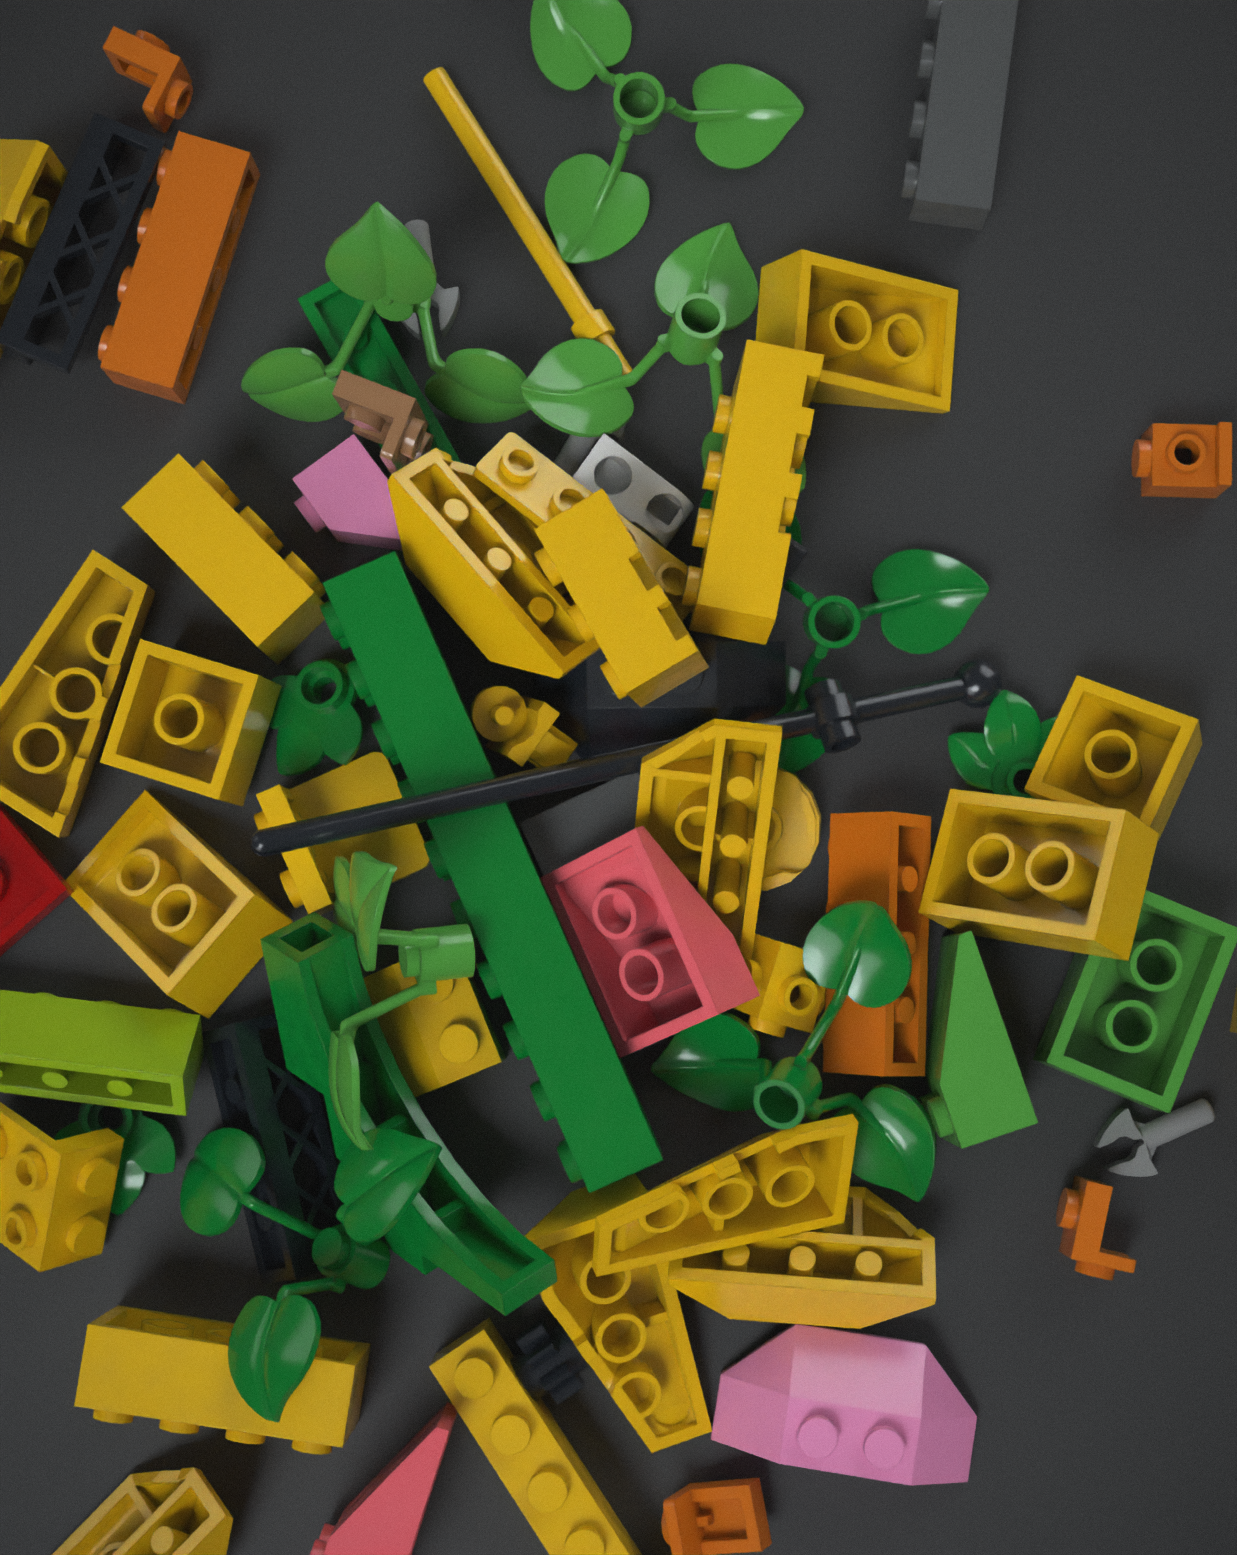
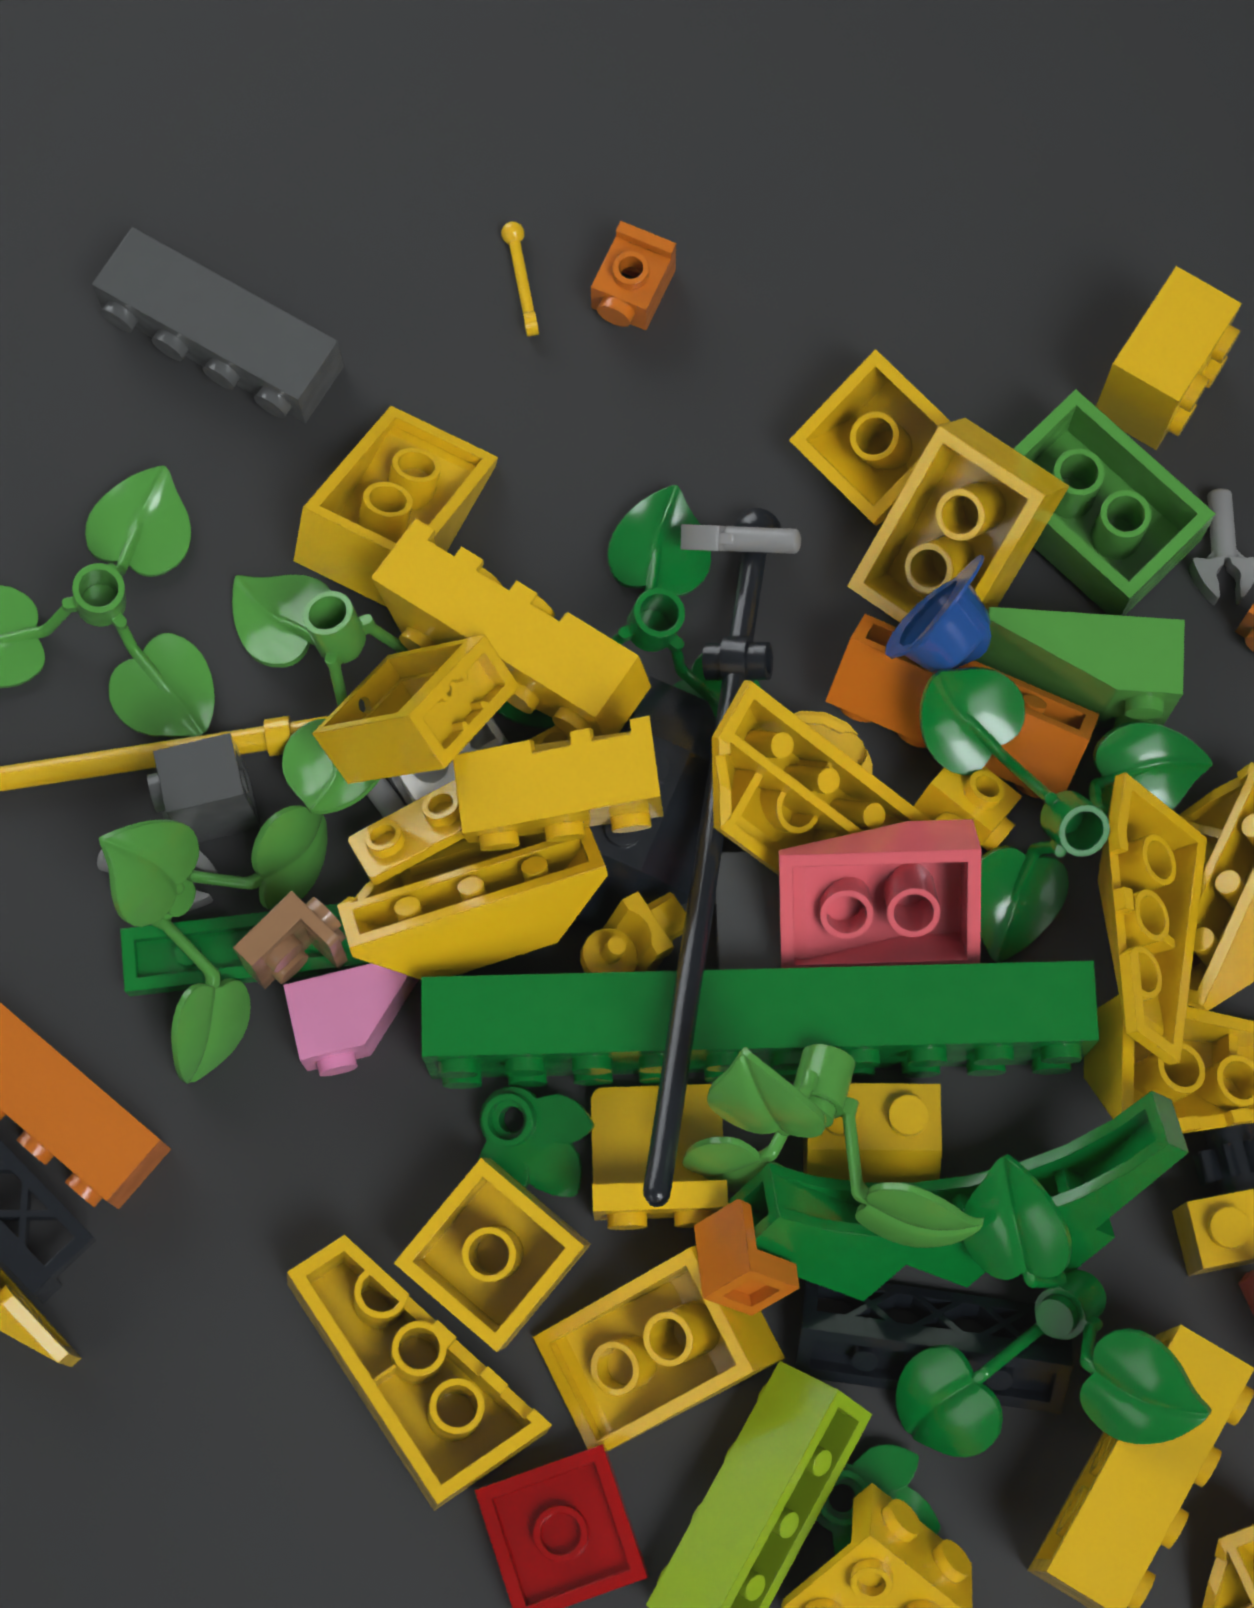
camera: 70 degrees left, 10 degrees down
yellow brick [121,453,326,665] -> none
green plate [947,690,1058,799] -> none
none -> dark grey brick [147,733,261,843]
none -> yellow window [312,634,520,784]
none -> yellow hinge [501,221,539,337]
none -> light grey bar [680,524,801,554]
none -> orange panel [694,1199,800,1316]
none -> blue piece [885,555,992,673]

